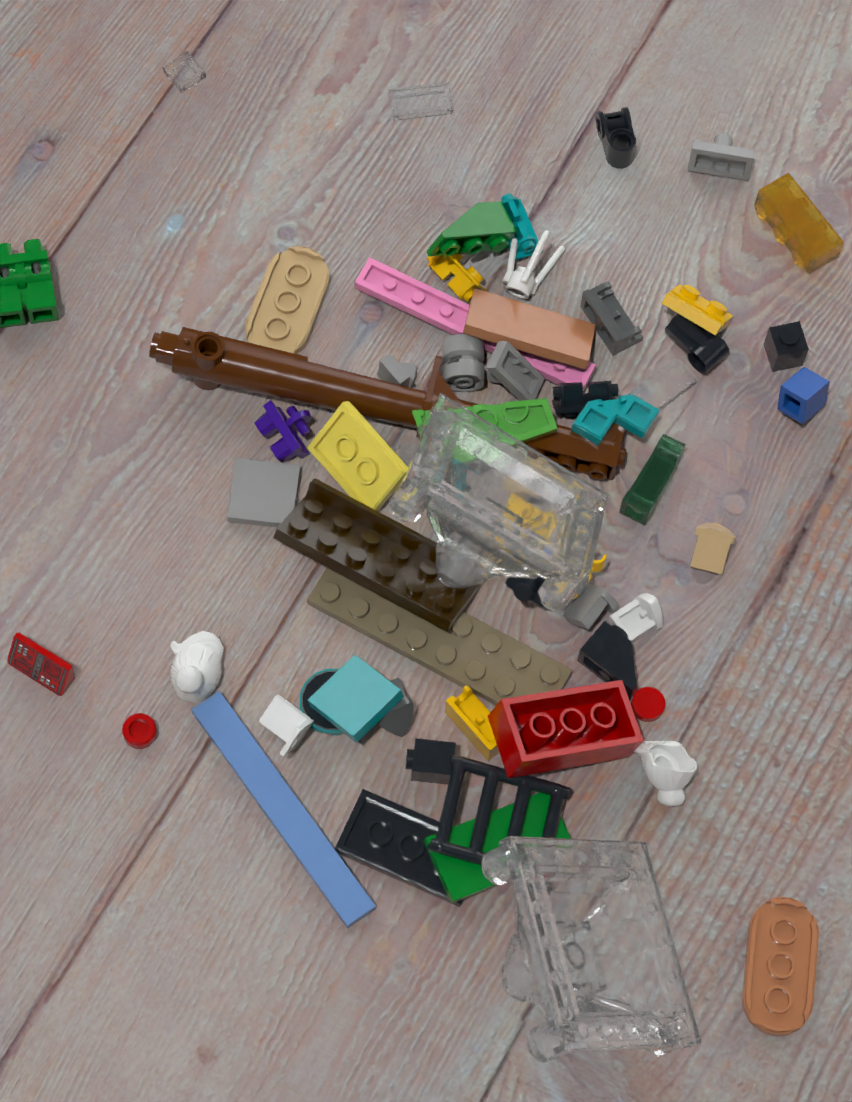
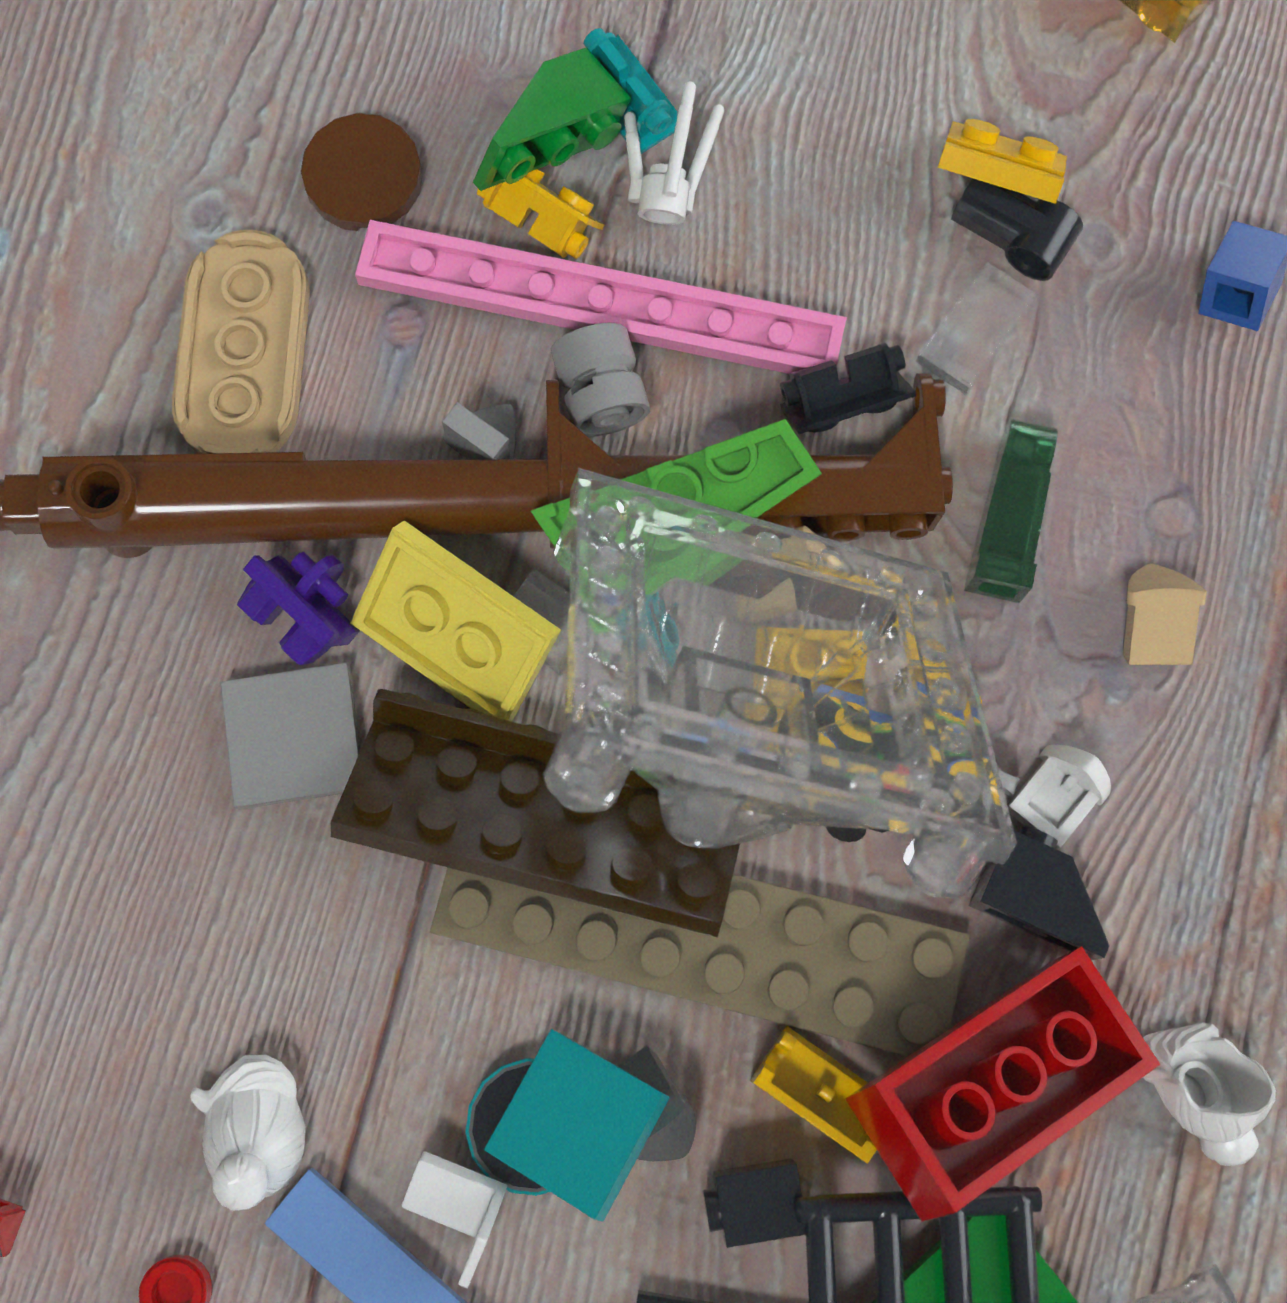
camera: 10 degrees left, 10 degrees up
nougat tile [463,288,596,370] -> none
light grey tile [486,341,545,401] -> none
teal tile [571,394,660,446] -> none
dark grey hinge [580,282,643,356] -> none
red tile [631,687,665,722] -> none
black brick [763,321,809,372] -> none
none -> reddish brown tile [301,113,422,231]

